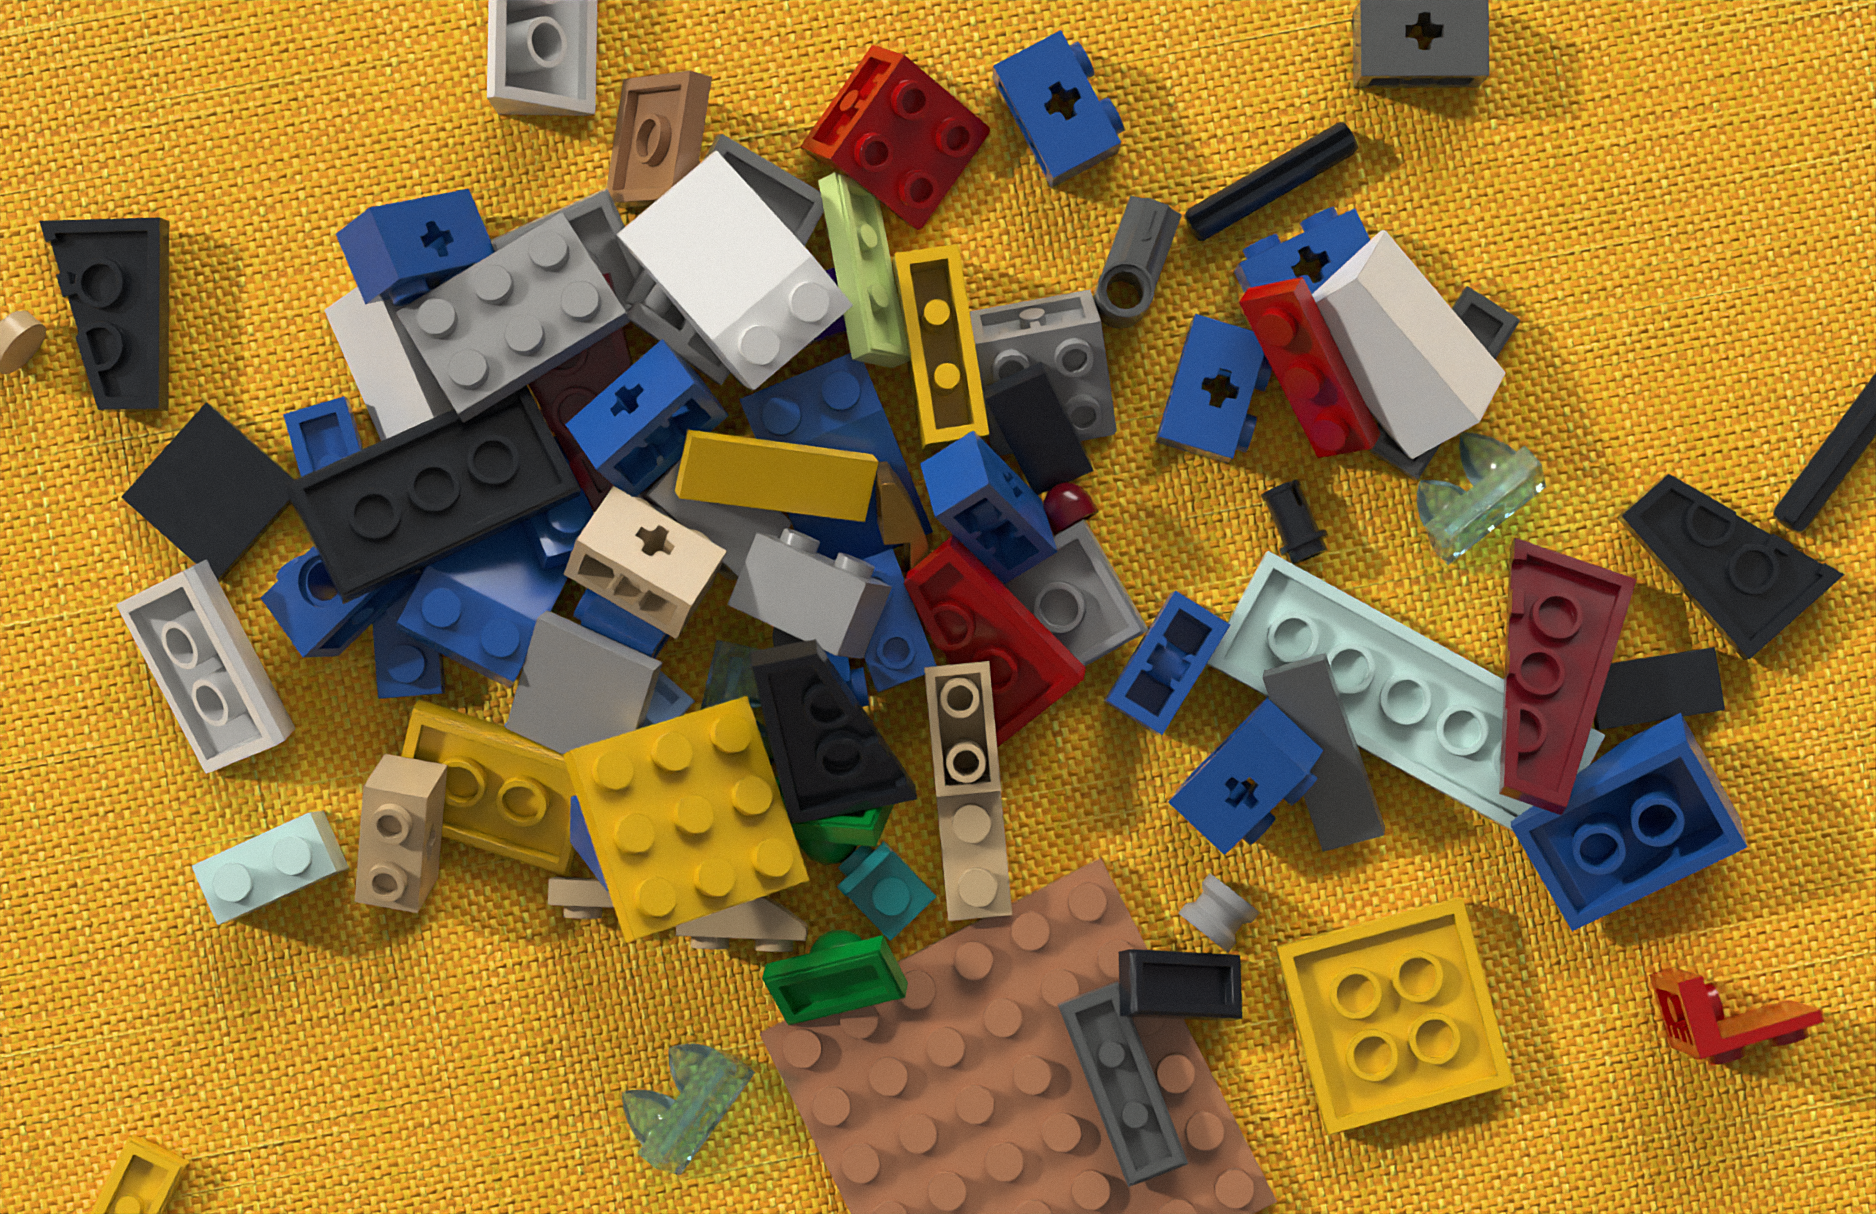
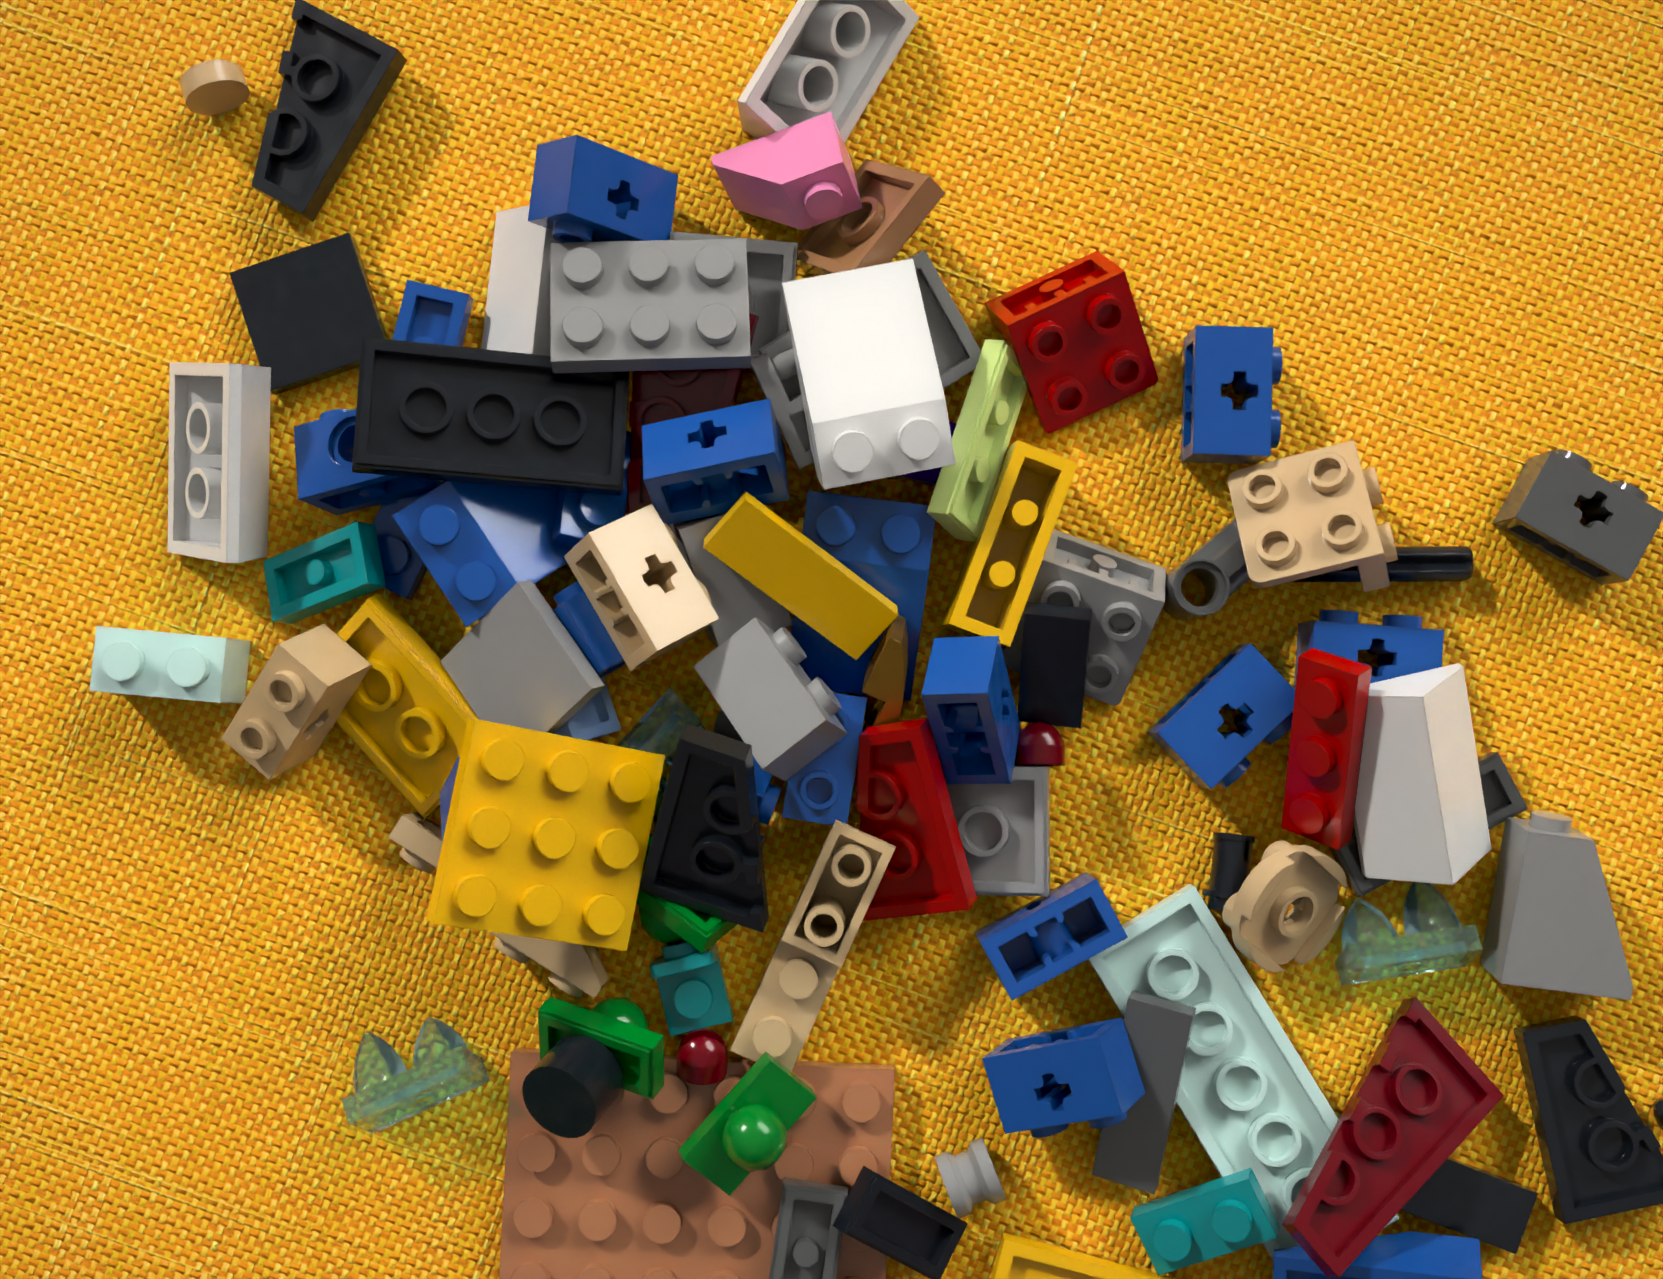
camera: 35 degrees right, 0 degrees up
none -> teal plate [263,521,386,624]
none -> black piece [522,1034,624,1138]
none -> dark red hinge [676,1028,728,1085]
none -> green tile [678,1051,817,1196]
none -> bright pink slope [711,111,863,230]
none -> teal plate [1130,1168,1280,1276]
none -> tan plate [1222,840,1347,973]
none -> tan bracket [1228,440,1398,592]
none -> light grey slope [1480,811,1633,1000]

